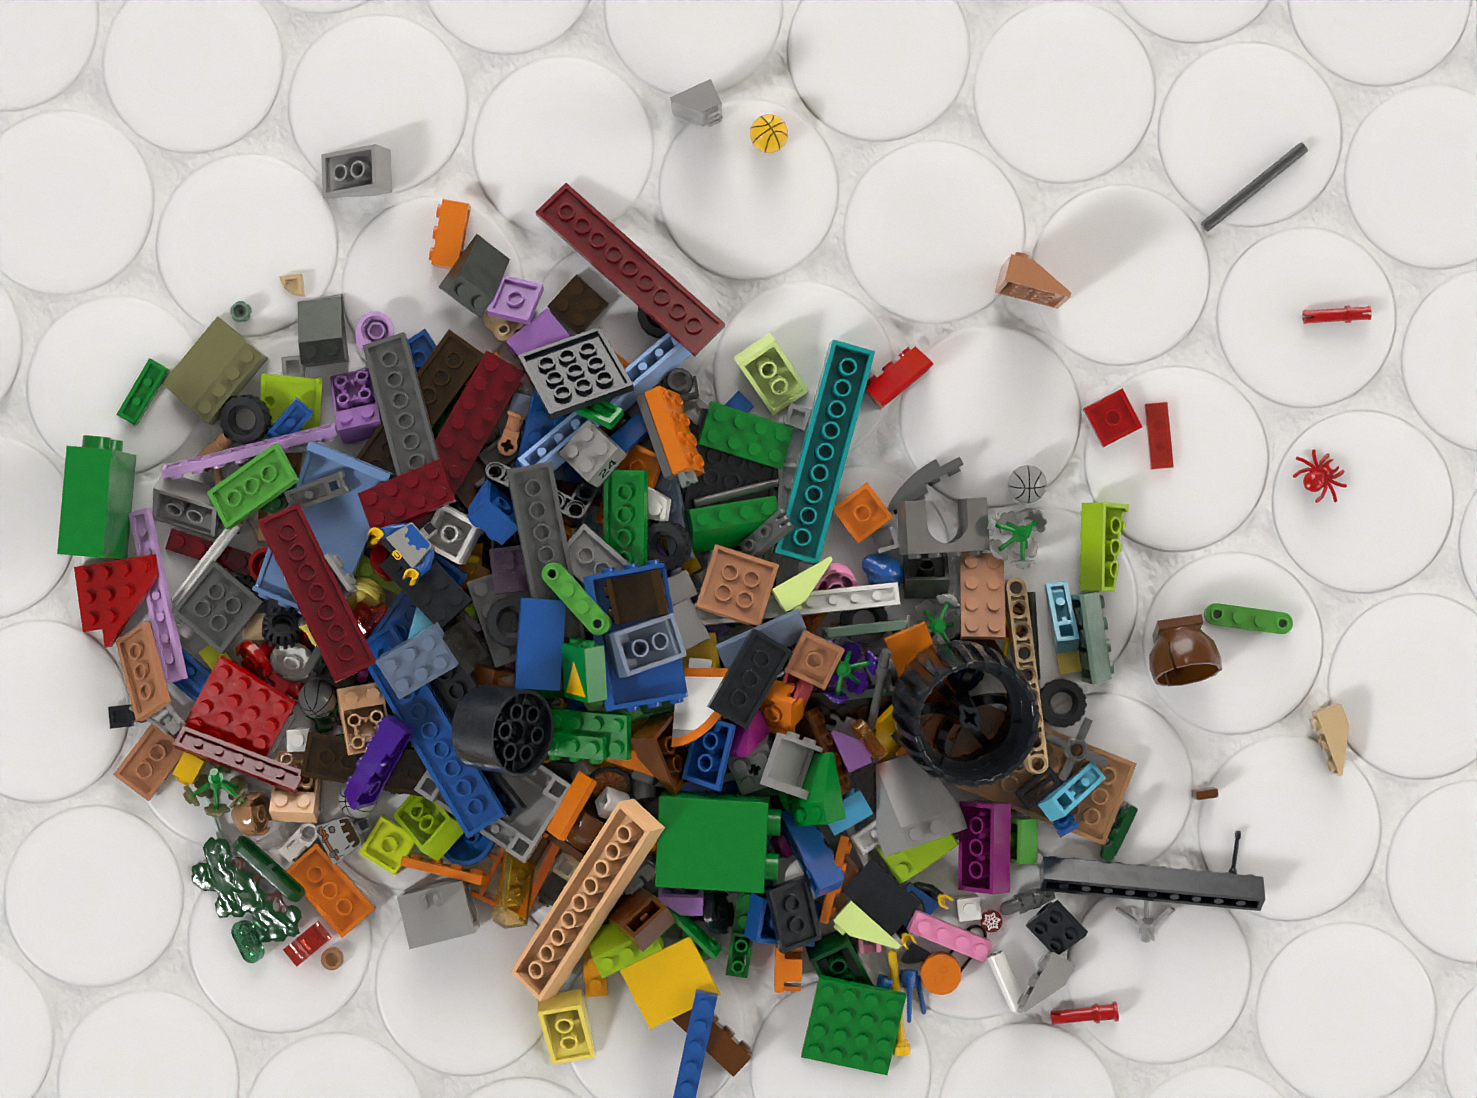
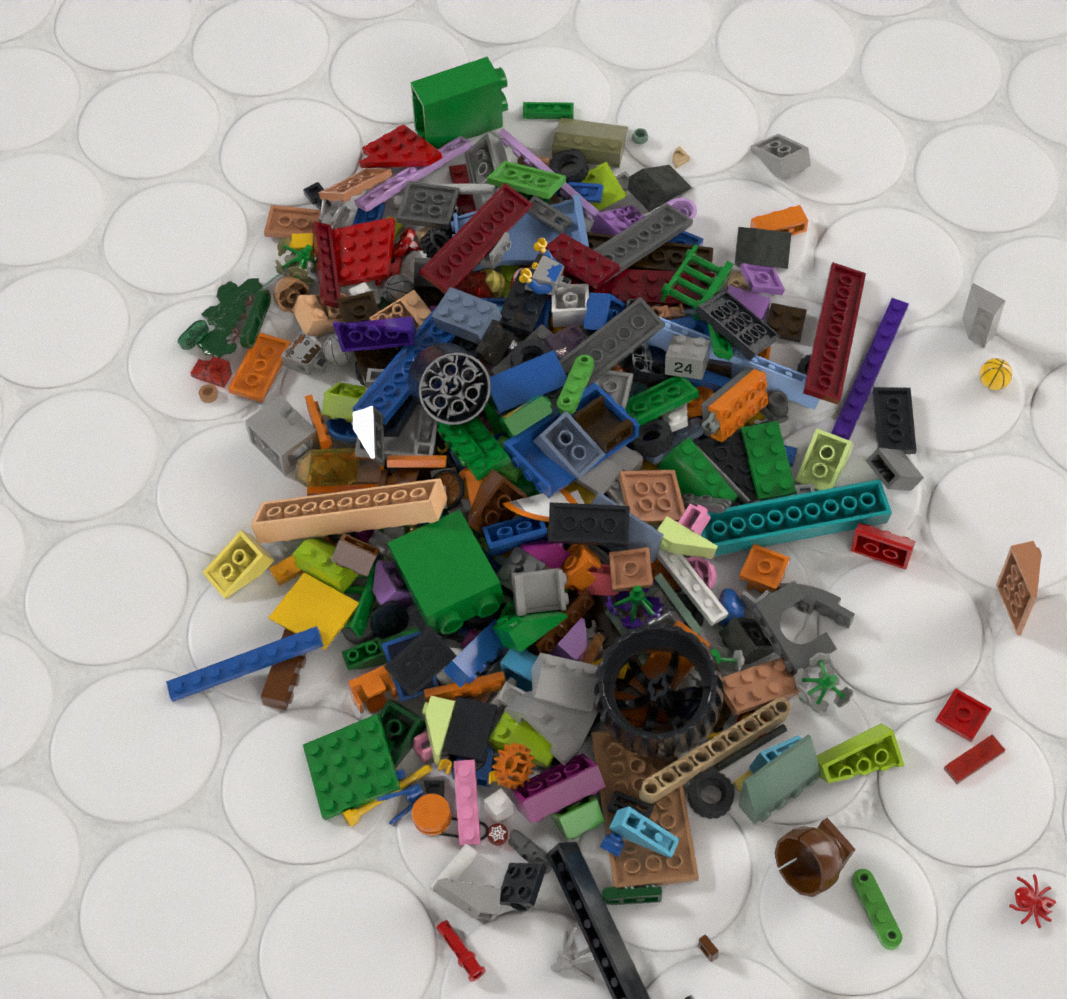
camera: 55 degrees right, 30 degrees down
white piece [279,823,319,863] -> none
neon yellow tile [358,814,415,876] -> none
light grey piece [1008,465,1047,504] -> none
dark grey bar [1045,717,1108,782] -> none
none -> slope [352,406,385,466]
none -> orange gear [492,743,536,789]
none -> light grey slope [531,653,598,712]
none -> green fence [661,244,734,321]
none -> bright pink window [678,504,711,536]
none -> dark purple plate [831,298,909,440]
none -> dark grey brick [866,448,924,491]
none -> black plate [872,387,917,454]

